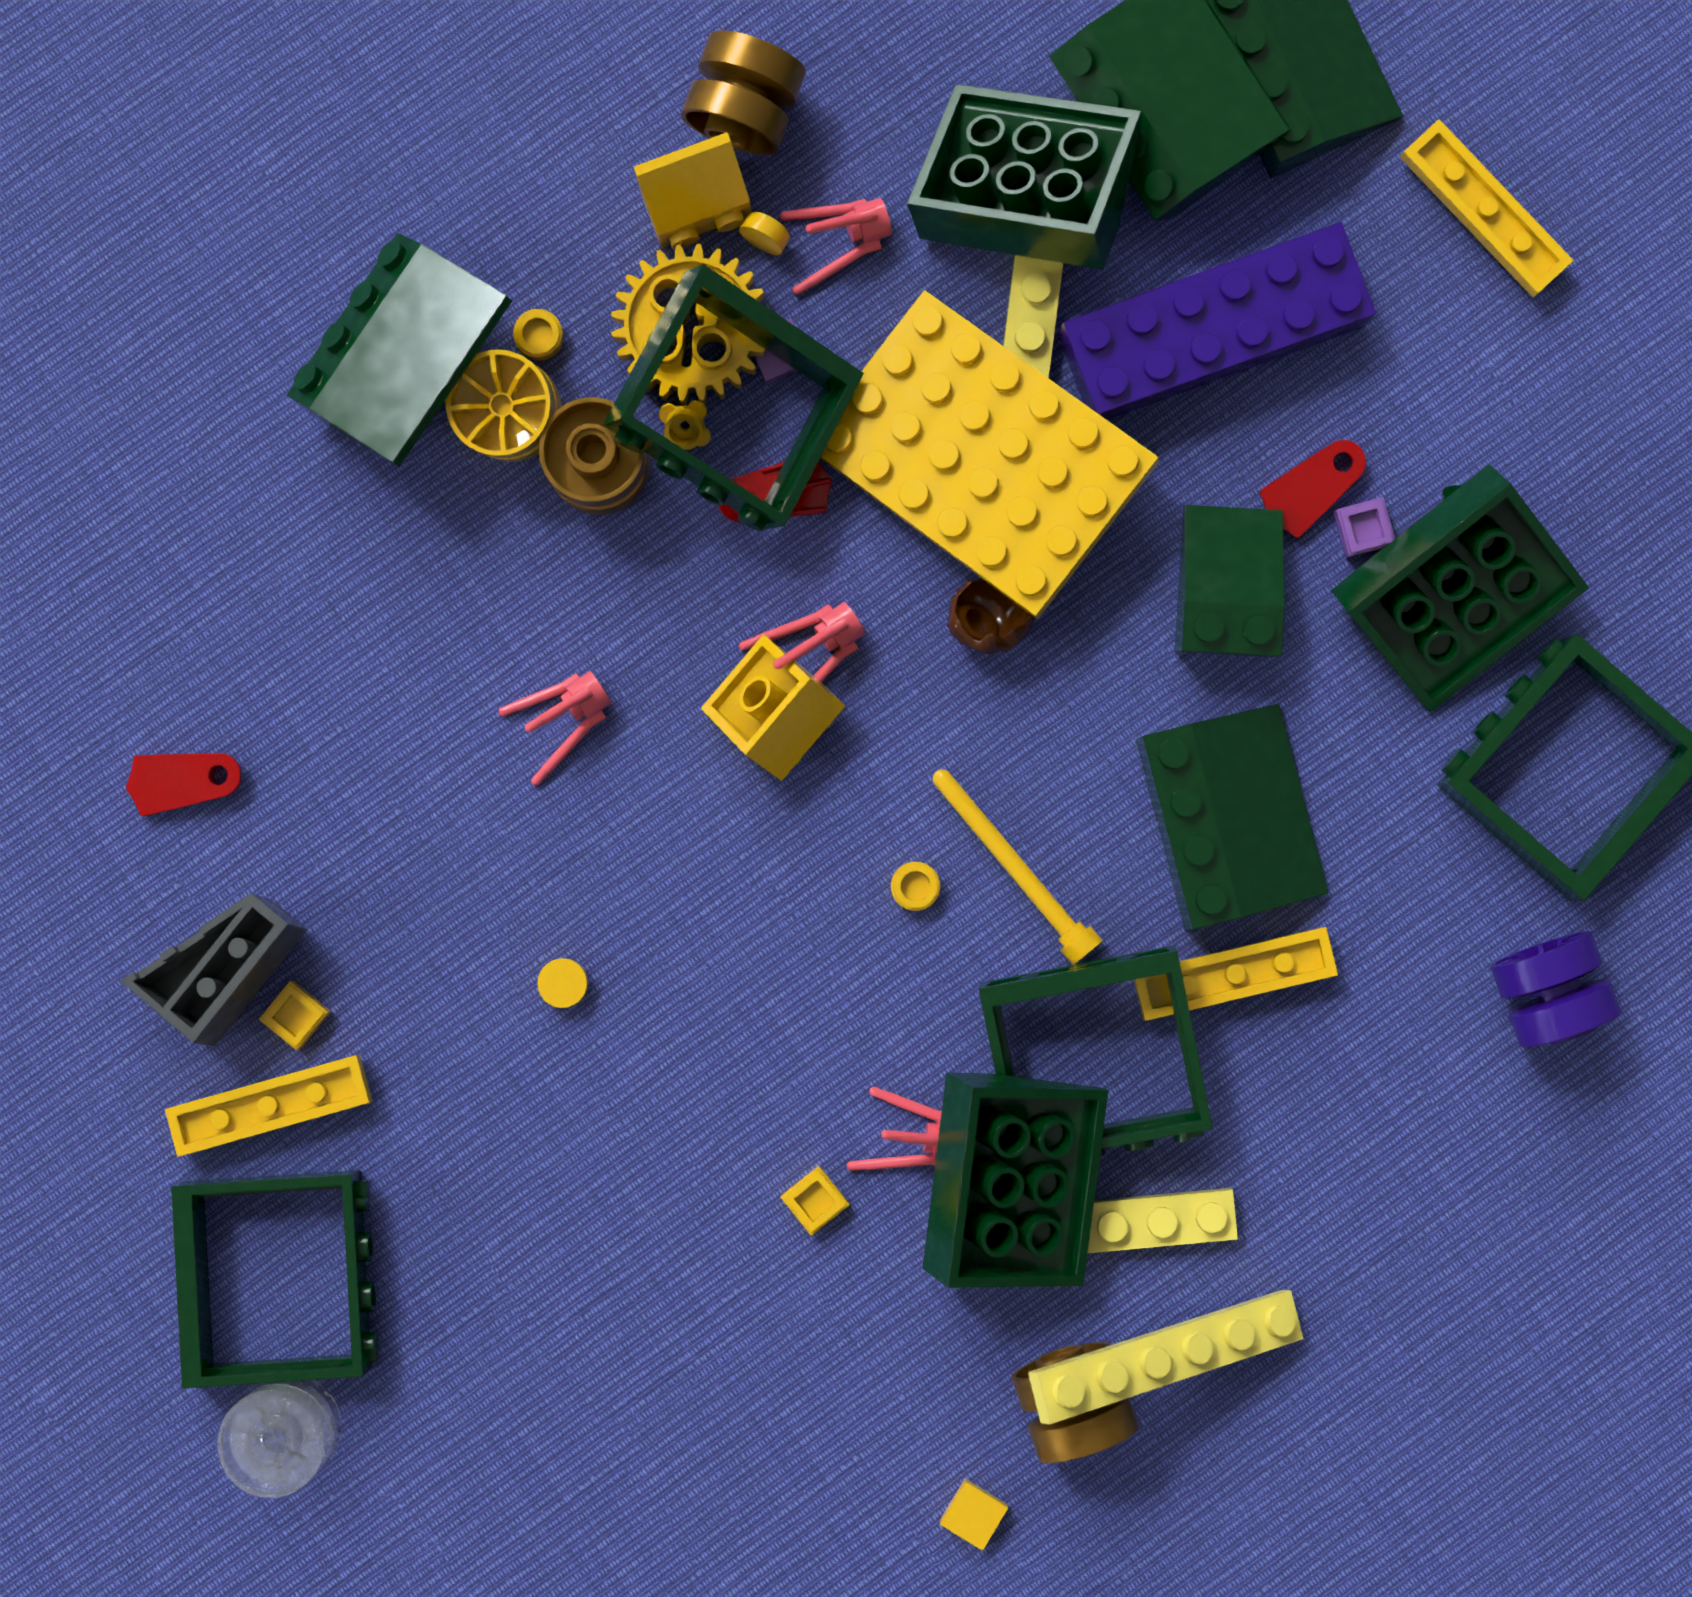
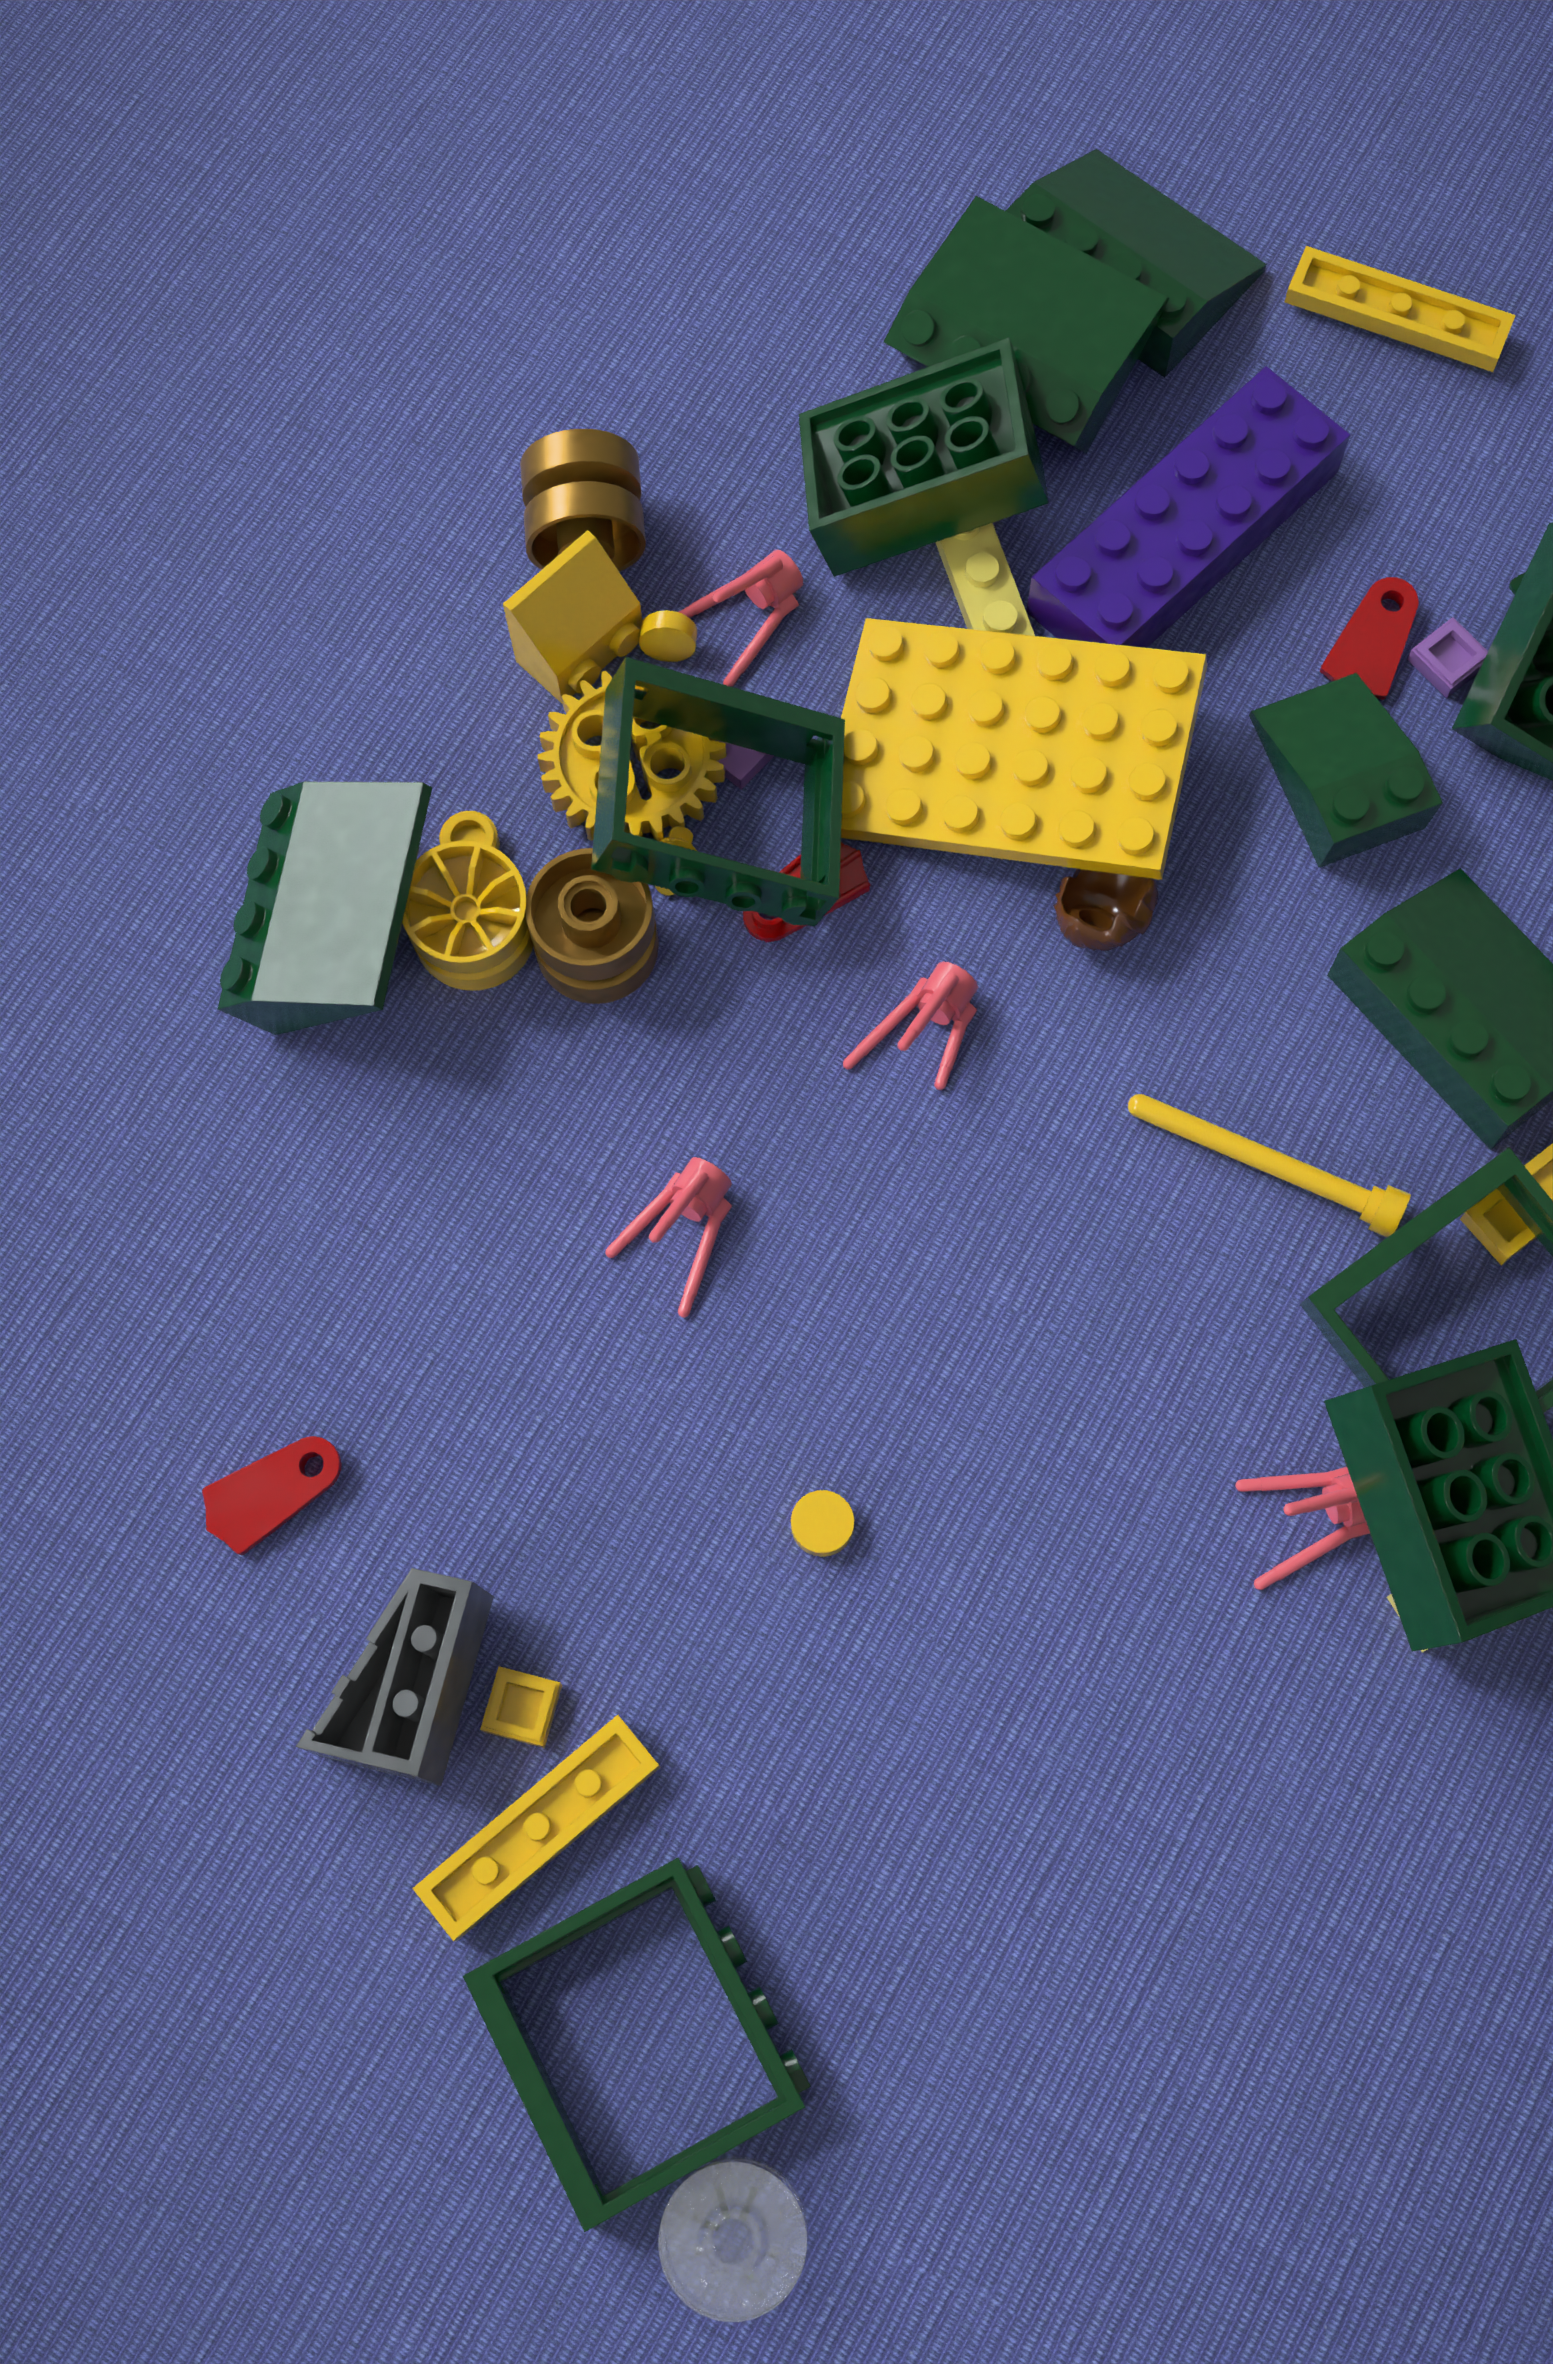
camera: 20 degrees left, 15 degrees down
yellow slope [701,634,845,781] -> none
yellow tile [780,1165,850,1236] -> none
yellow tile [891,862,940,911] -> none

